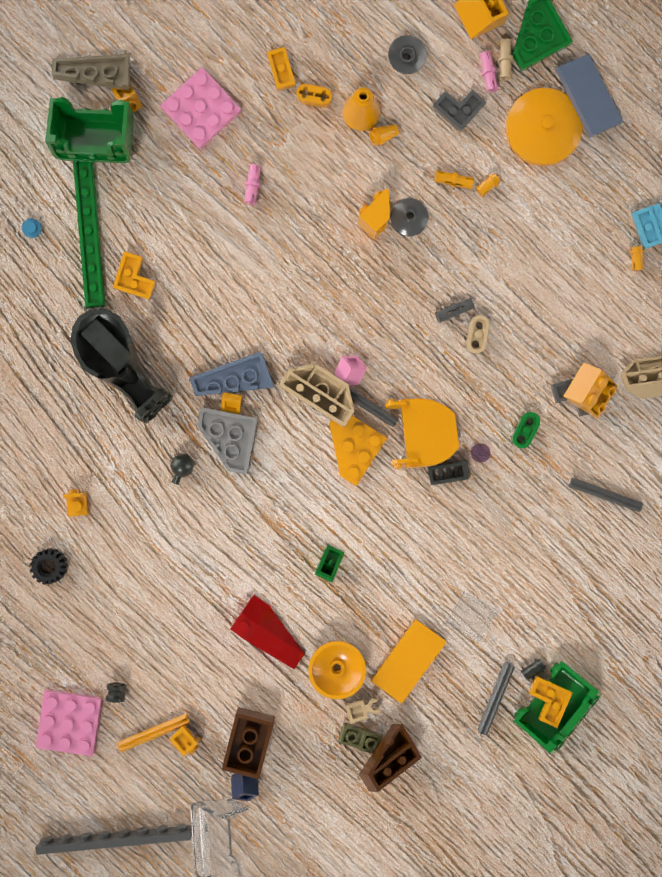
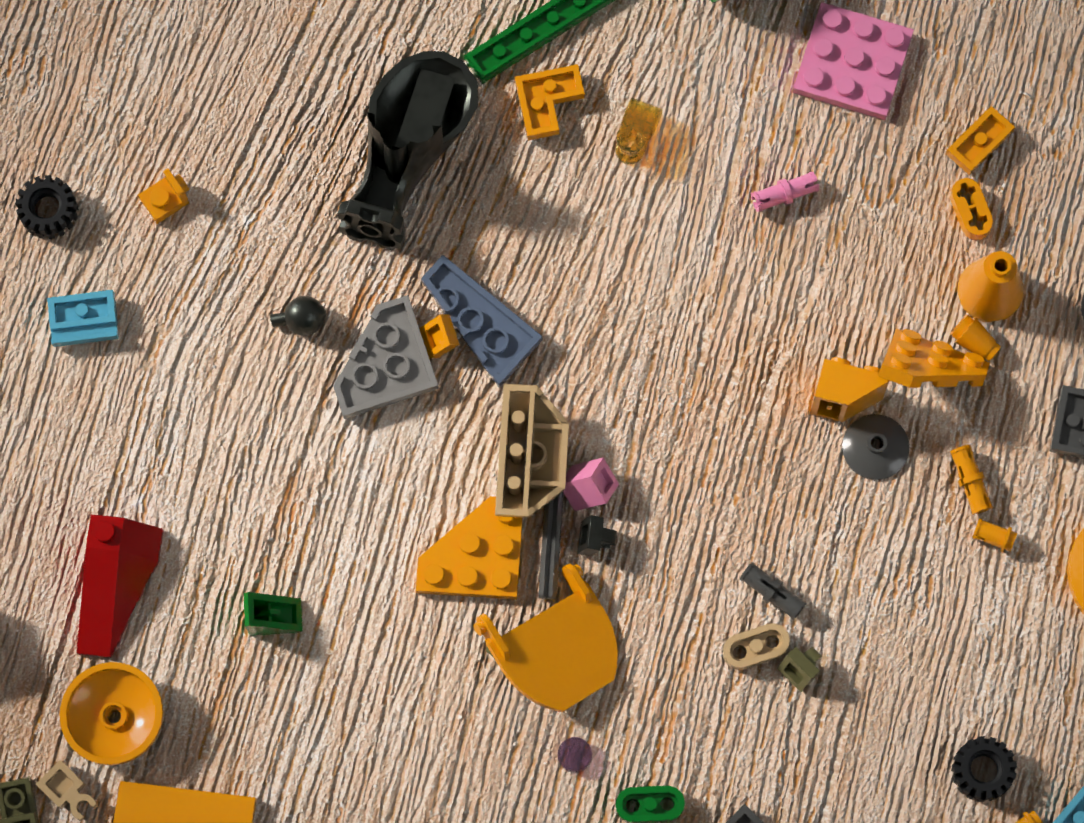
camera: 60 degrees right, 15 degrees down
pearl dark grey slope [428,459,470,485] -> none
none -> medium azure plate [47,290,119,347]
none -> pearl dark grey tile [577,515,617,556]
none -> clear yellow piece [615,98,663,164]
none -> olive tile [777,647,822,692]
none -> light orange plate [878,328,990,388]
none -> black tyre [951,736,1017,802]

